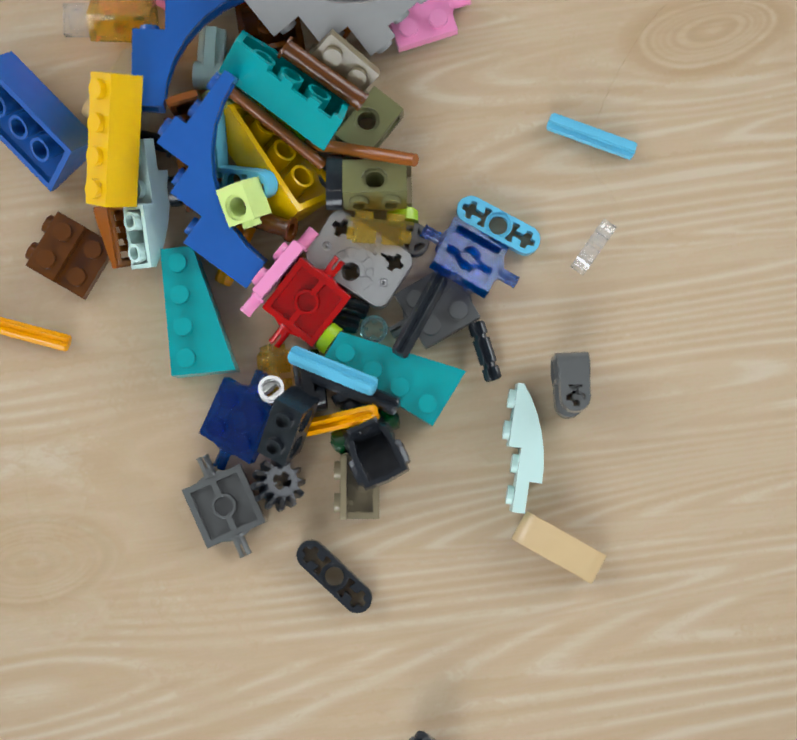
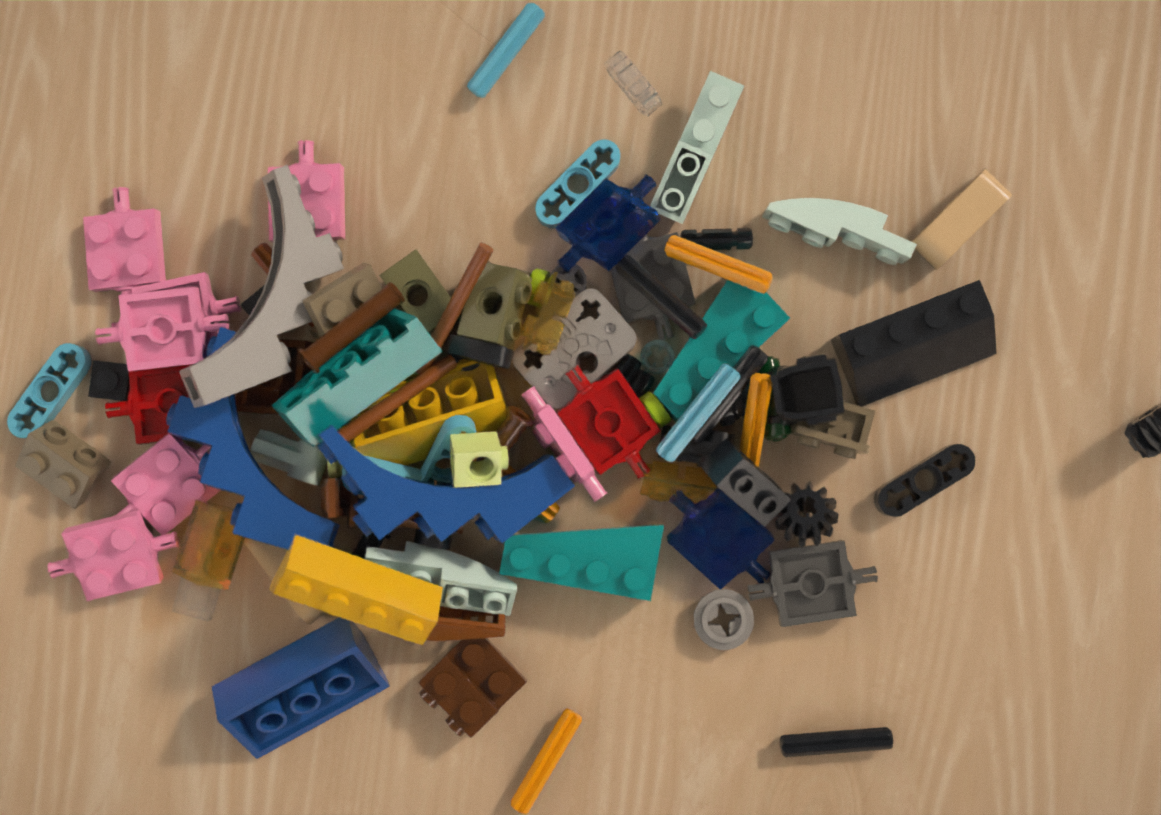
camera: 75 degrees left, 0 degrees up
white hinge [258,375,285,403] -> none
dark grey piece [551,352,591,419] -> none
none -> light aqua slope [649,71,744,224]
none -> light orange axle [664,235,773,294]
none -> light grey gear [694,589,754,650]
none -> black axle [780,727,893,757]
none -> black slope [831,280,997,407]

